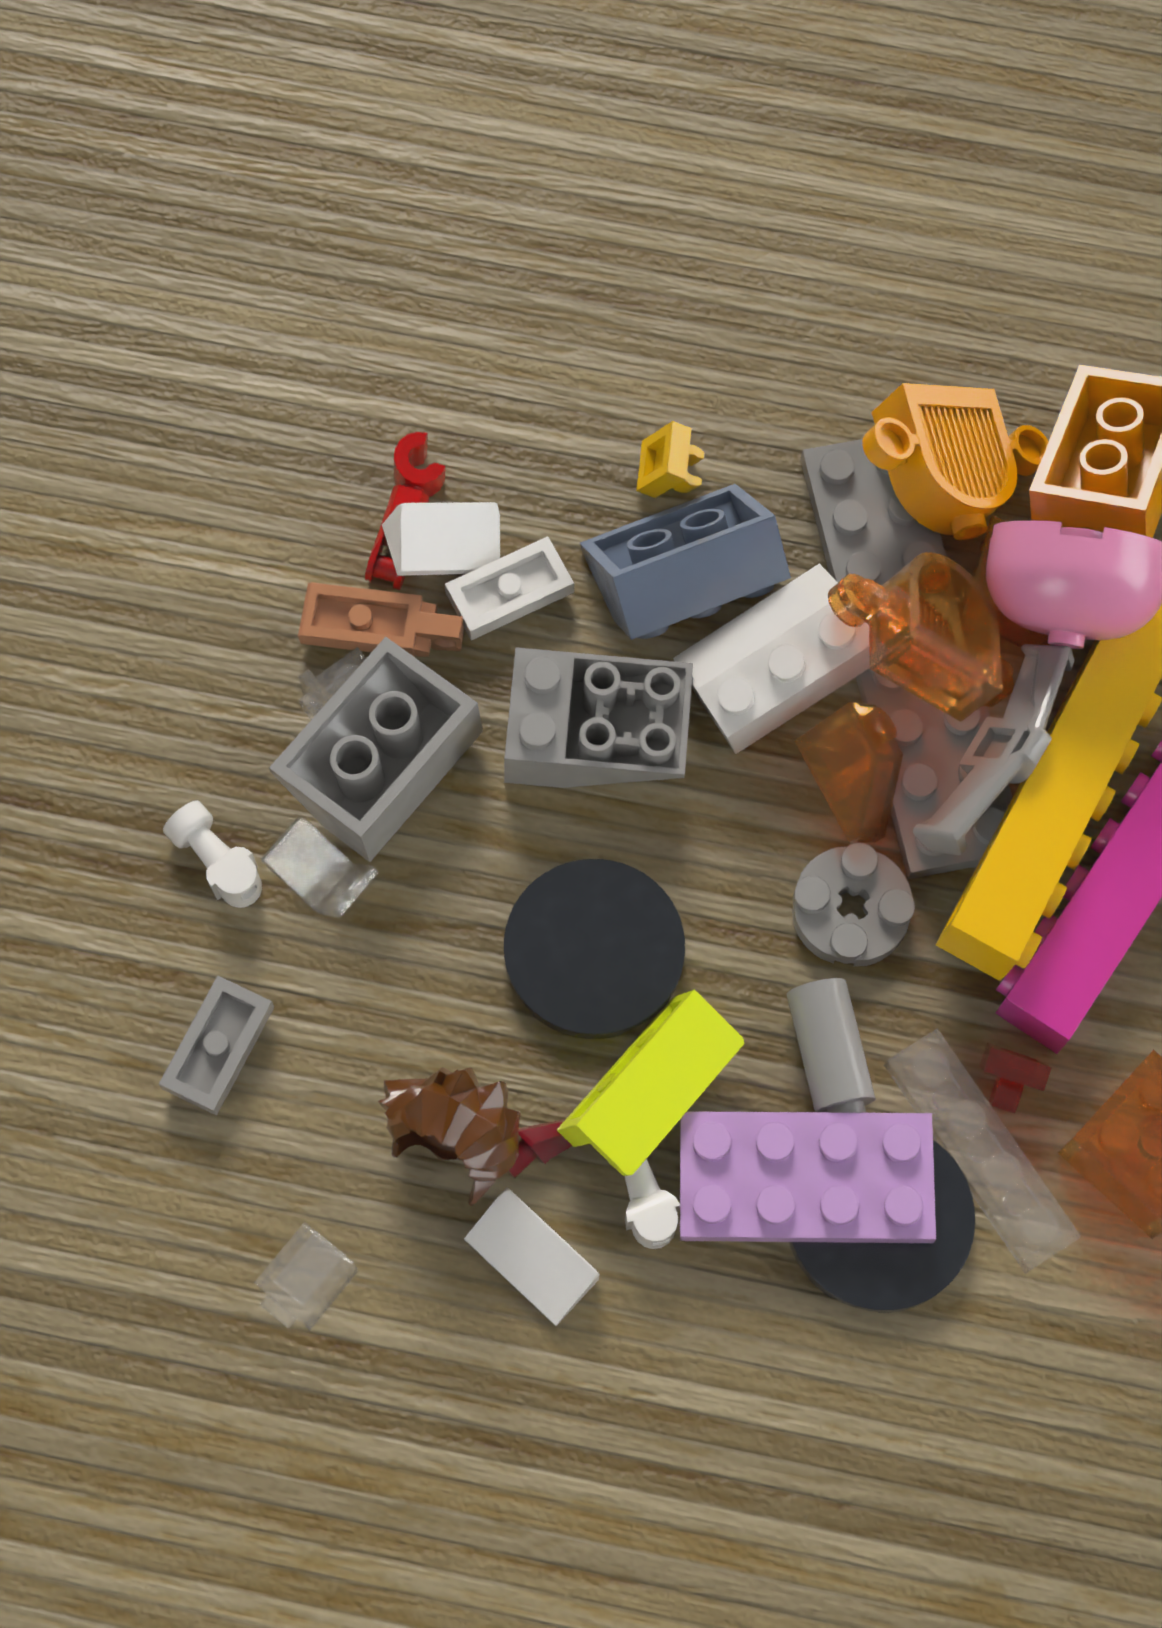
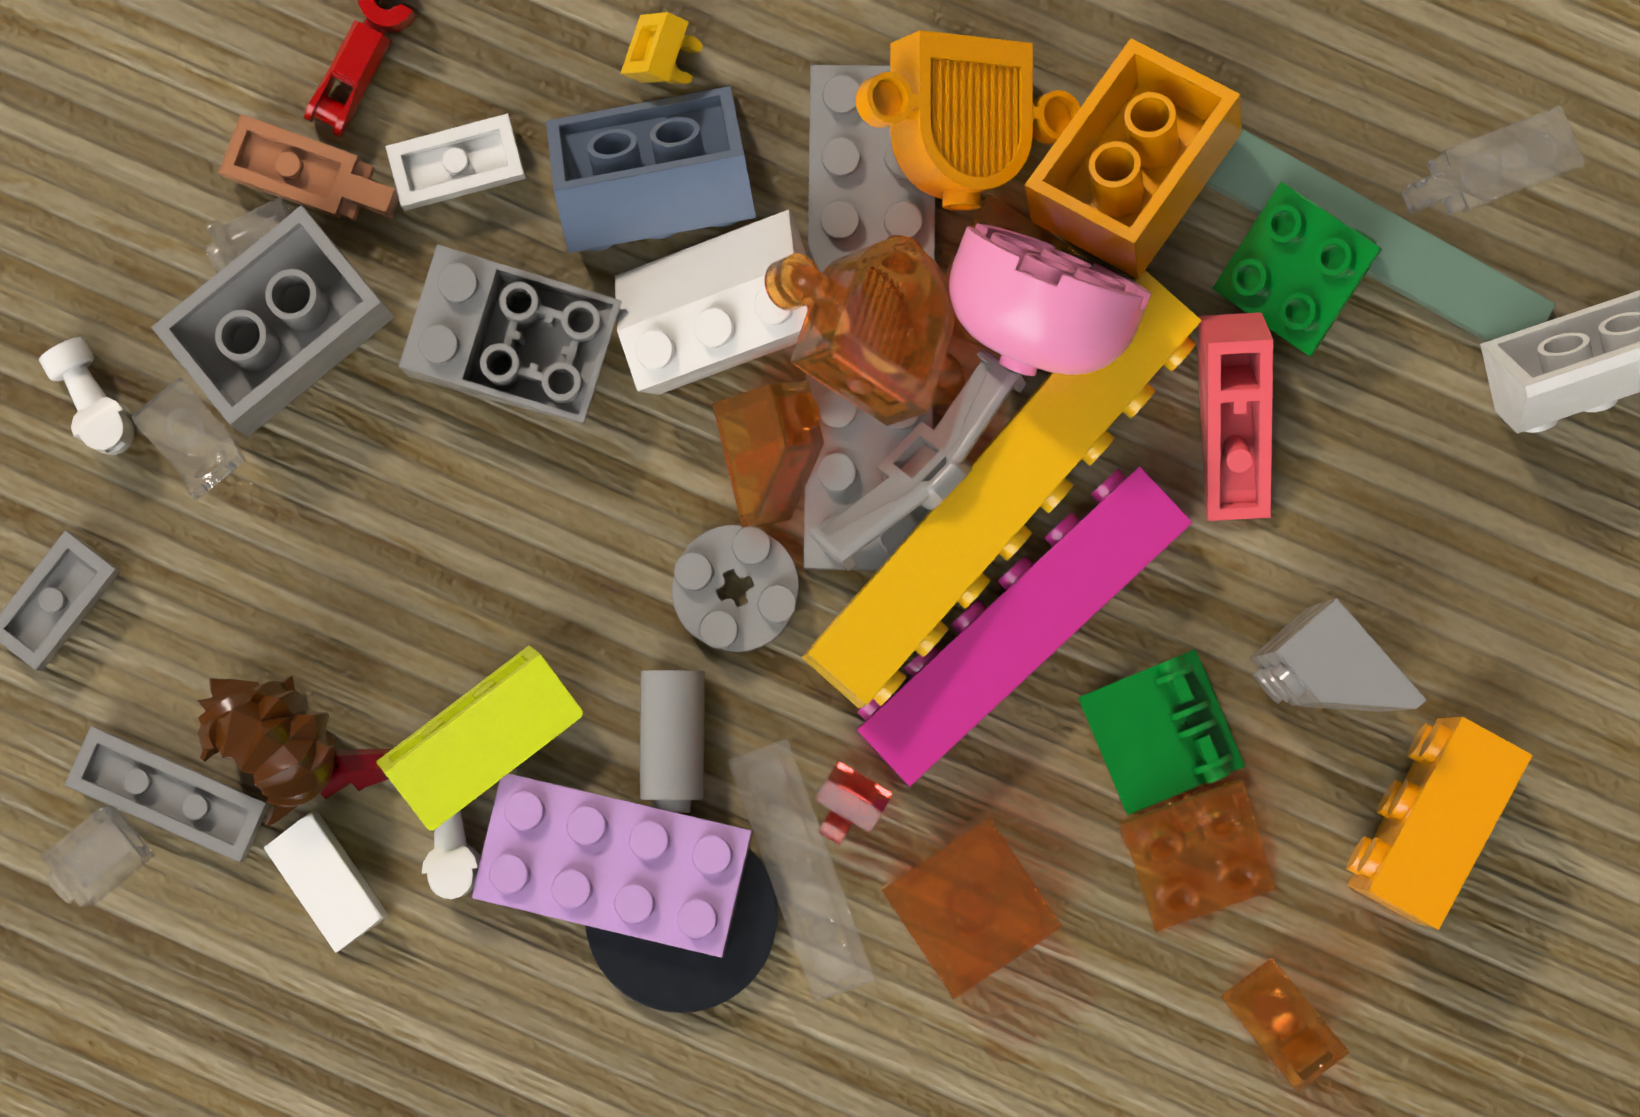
camera: 20 degrees right, 15 degrees up
white slope [382,502,500,576] -> none
black tile [504,859,685,1039] -> none
none -> light grey plate [65,726,270,862]

